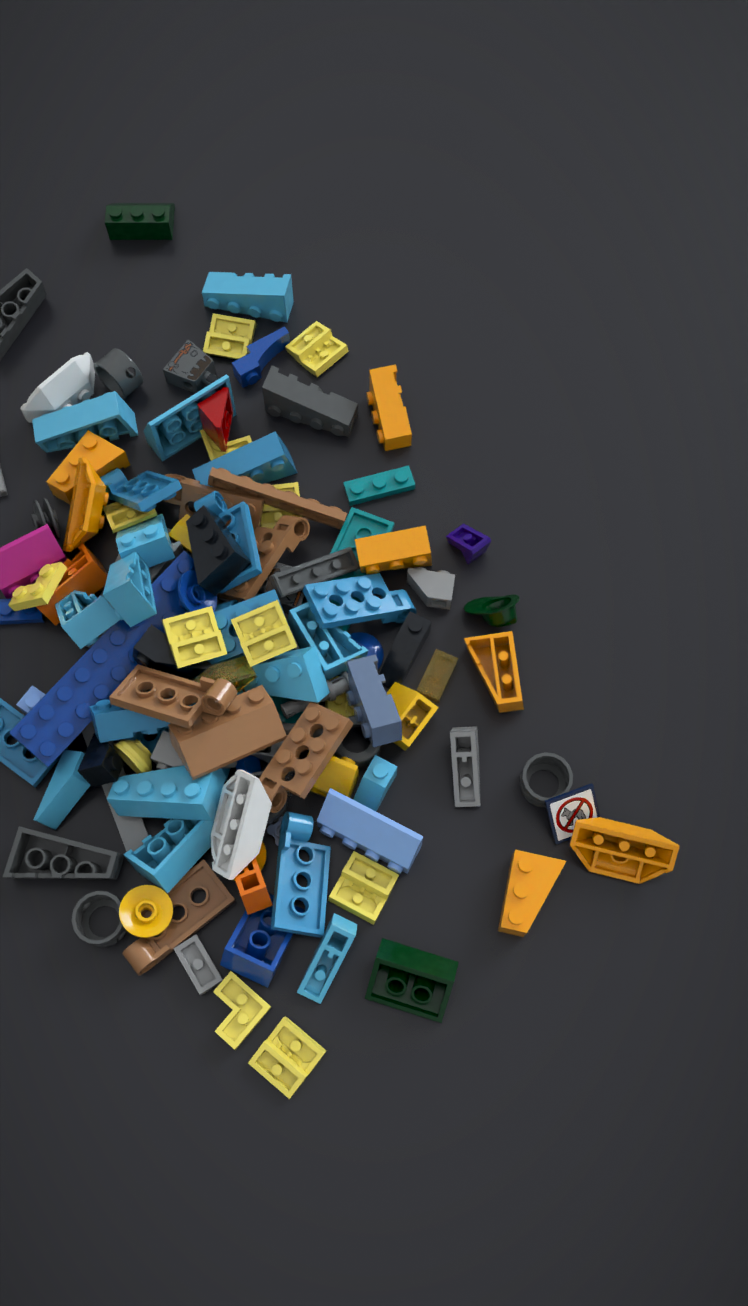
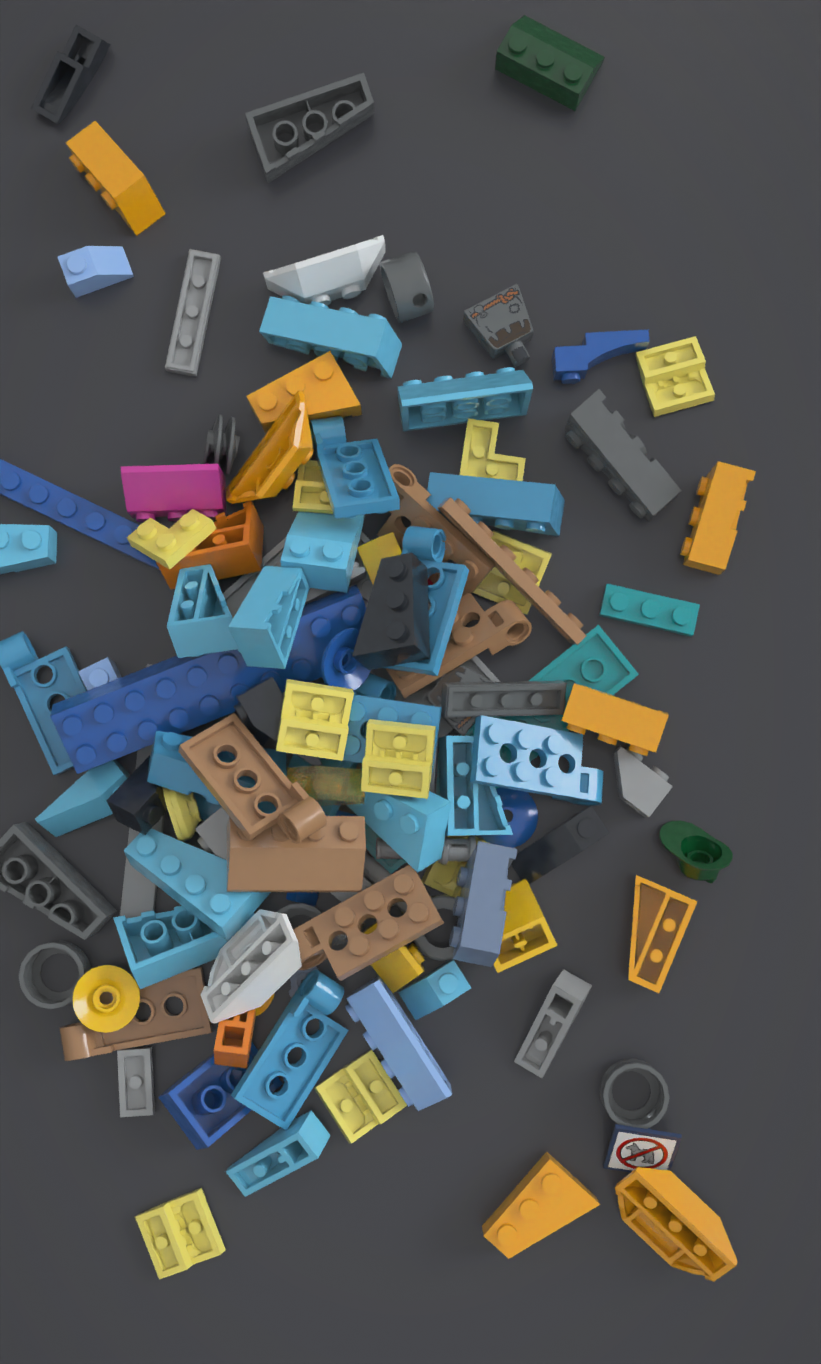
camera: 30 degrees right, 15 degrees up
red slope [197,387,233,452] -> none
medium azure wedge [202,272,294,323] -> none
light yellow slope [203,313,257,360] -> none
light yellow plate [213,971,271,1050] -> none
dark green slope [365,938,459,1023] -> none
clear yellow plate [416,649,458,703] -> none
dark purple slope [446,523,491,565] -> none

